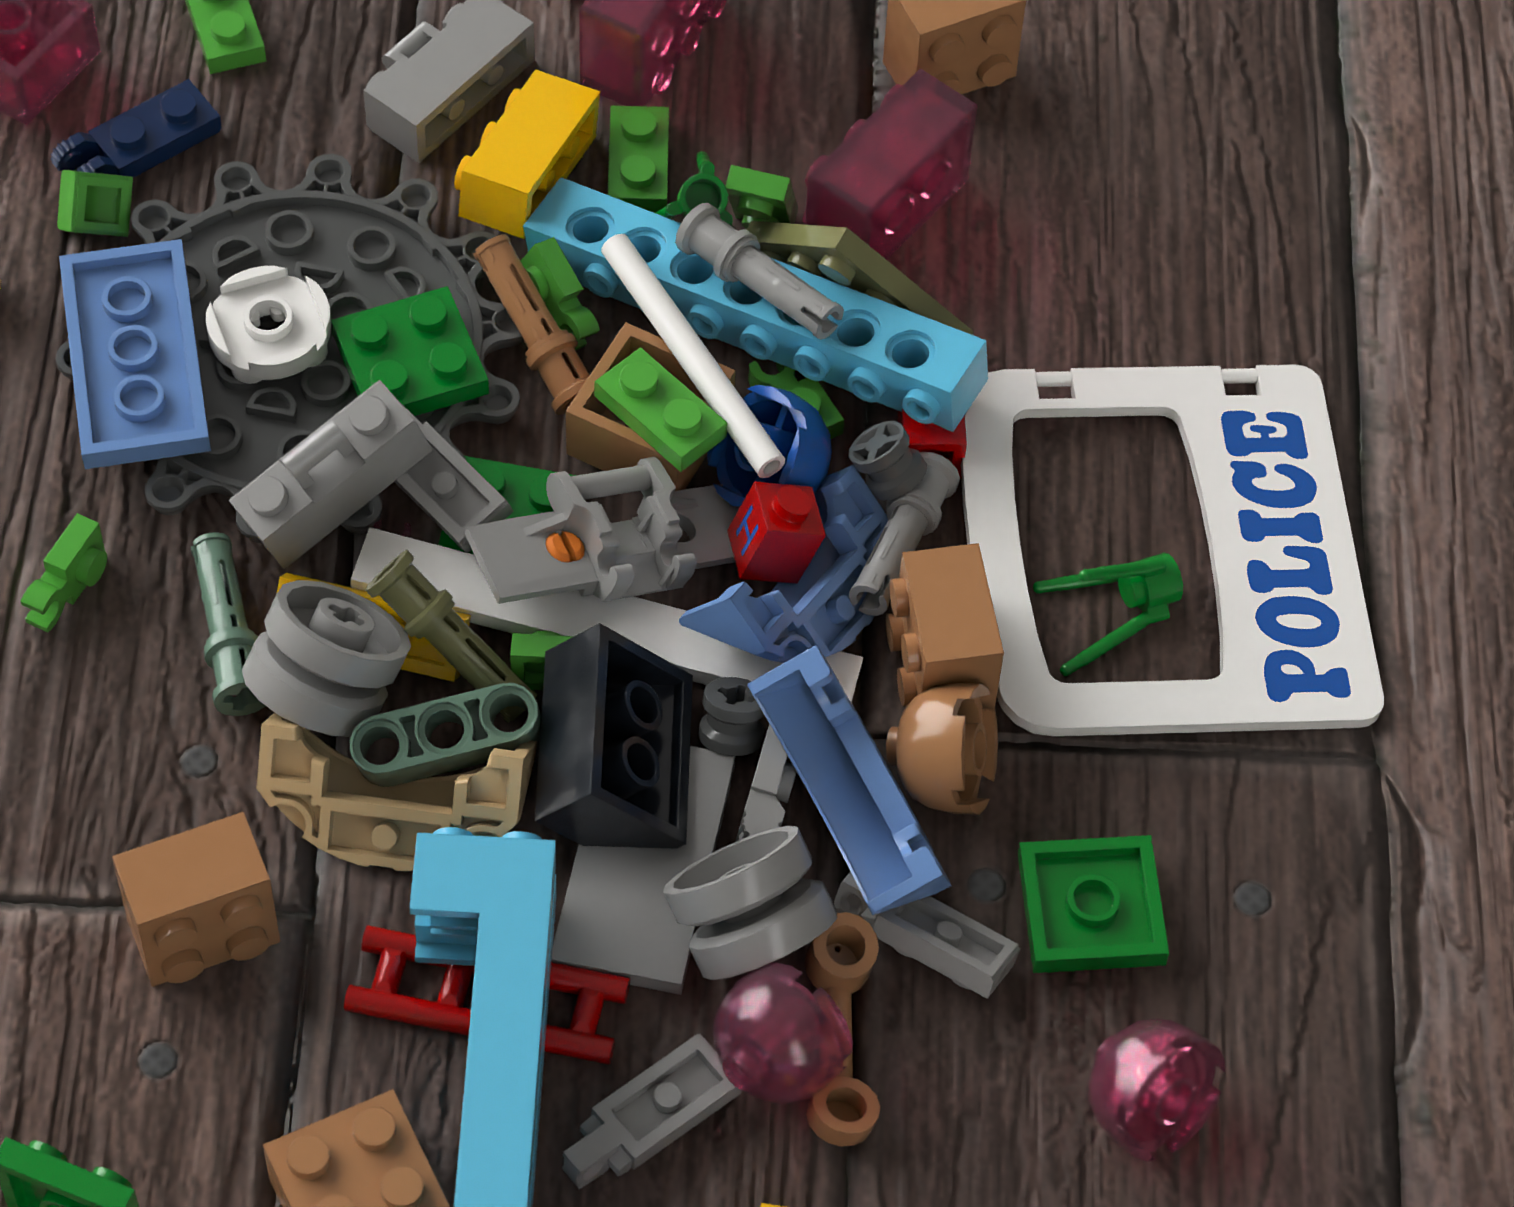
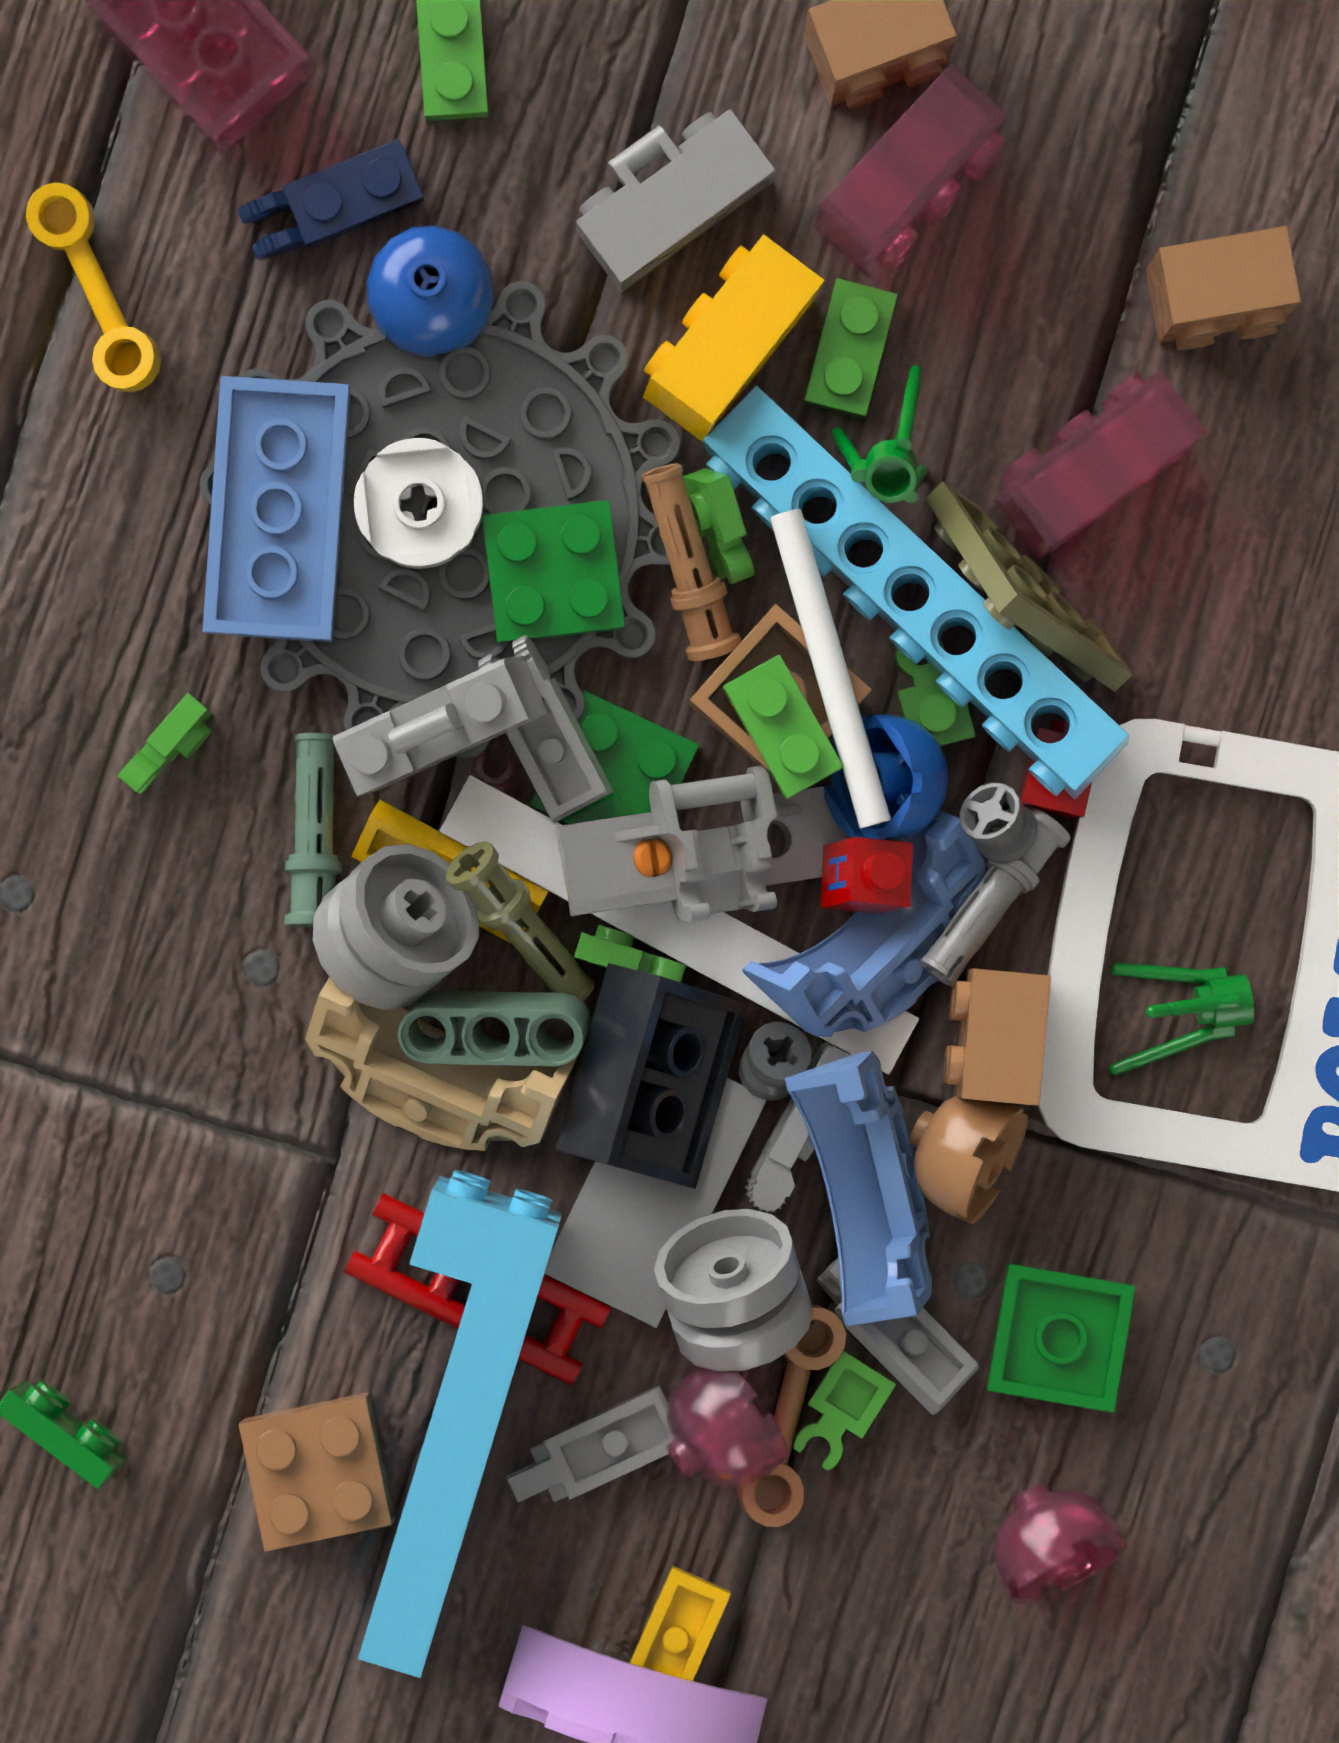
camera: 10 degrees right, 30 degrees up
bright green slope [57,170,133,237] -> none
medium nougat brick [112,812,280,987] -> none
light grey pin [675,203,844,340] -> none
bright green plate [725,165,798,228] -> none
none -> blue cylinder [366,226,494,357]
none -> bright green plate [793,1350,896,1471]

